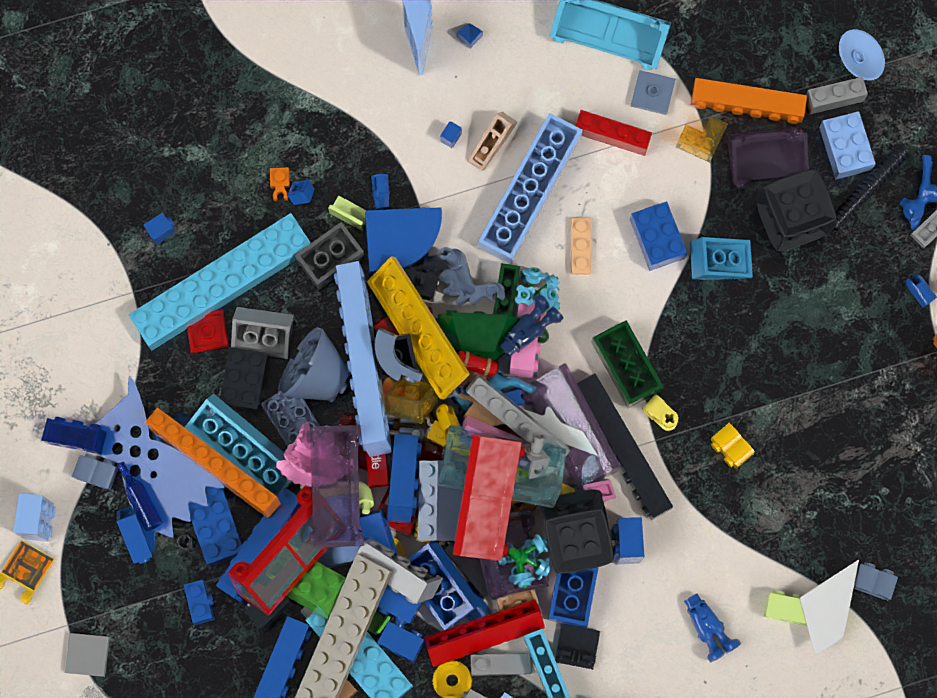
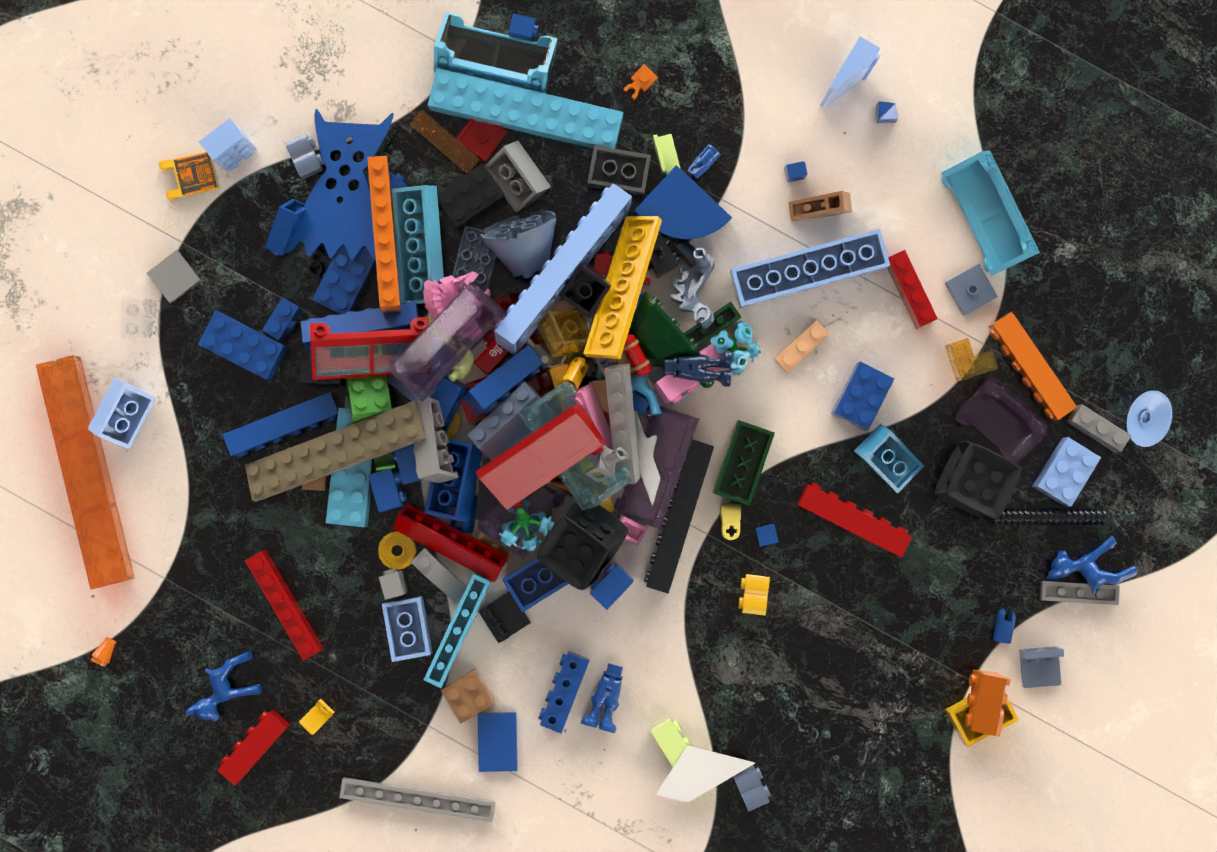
camera: 45 degrees right, 10 degrees up
clear blue brick [41,417,107,455] -> none
clear blue piece [117,462,163,532] -> none
blue slope [288,180,314,205] -> none
sand blue arch [375,328,424,383] -> none
none -> blue brick [198,310,288,381]
none -> clear orange plate [410,110,481,174]
none -> windscreen [434,12,557,94]
none -> blue brick [538,651,590,734]
none -> blue tile [755,523,778,547]
none -> red brick [796,483,912,558]

